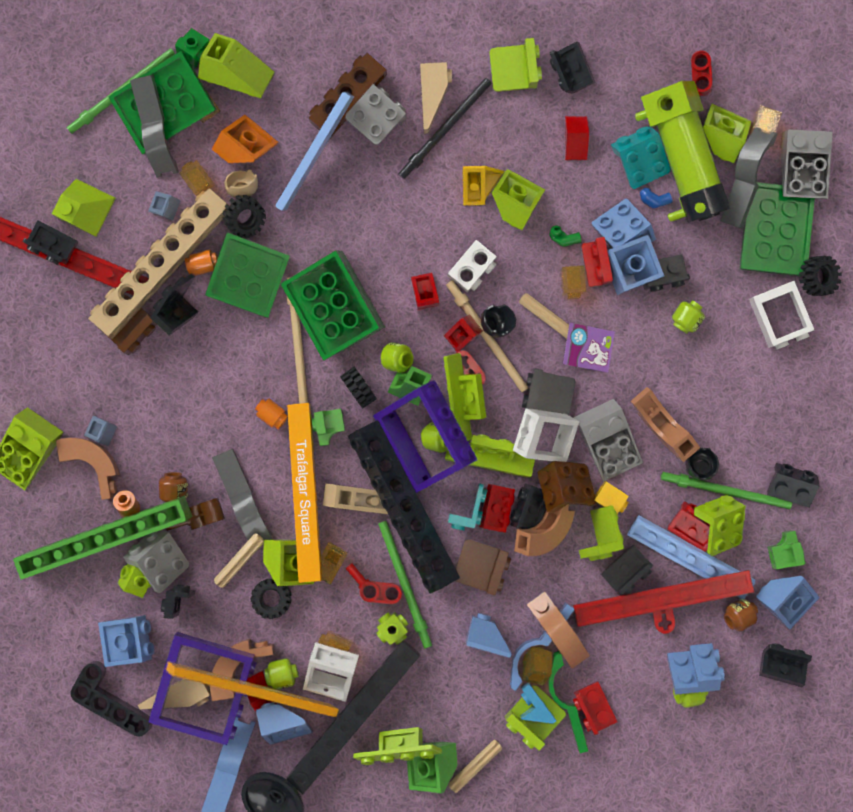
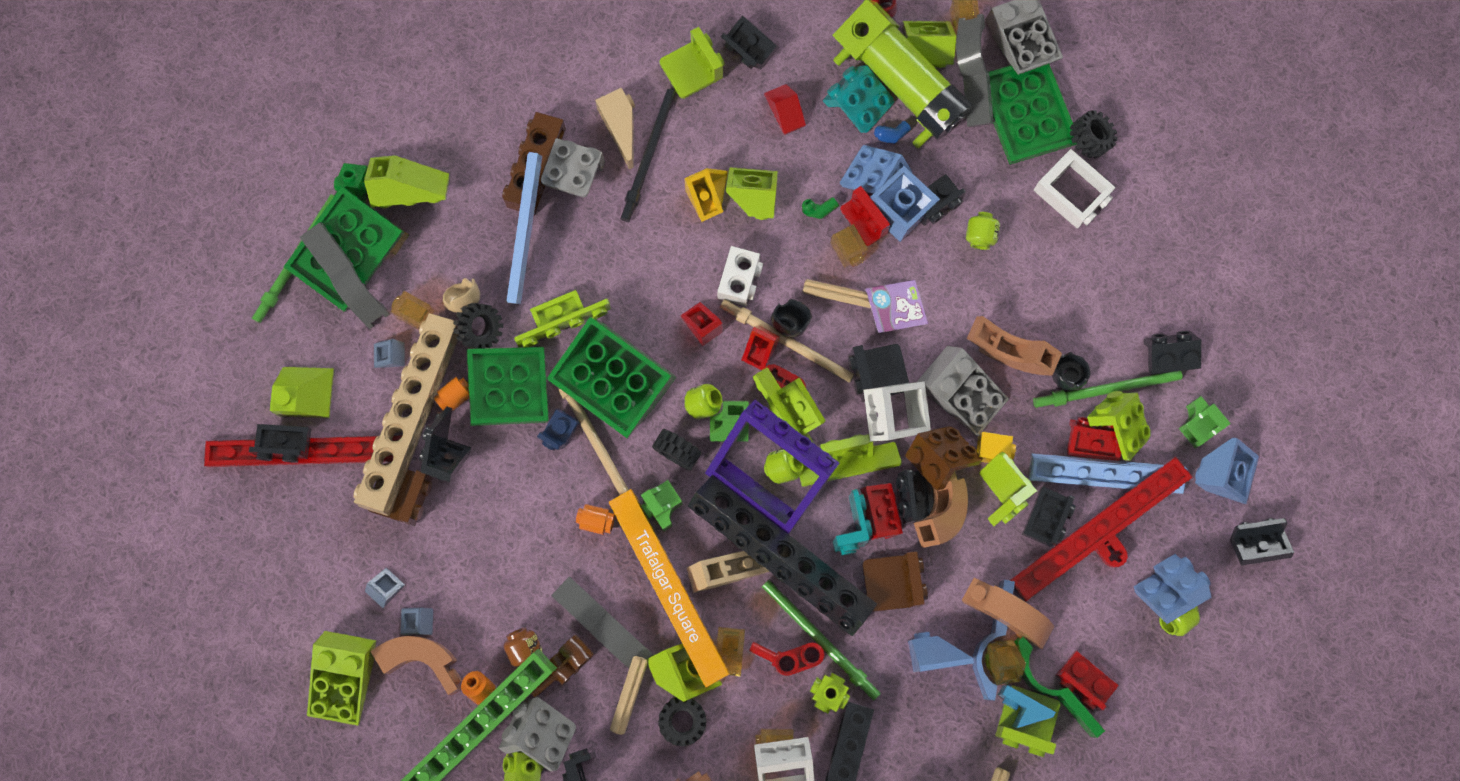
camera: 25 degrees left, 10 degrees down
orange slope [212,115,278,163] -> none
dark orange head [724,599,758,632] -> none
none -> sand blue slope [365,568,405,608]
none -> lime bracket [514,290,611,348]
none -> dark blue bracket [537,409,580,451]

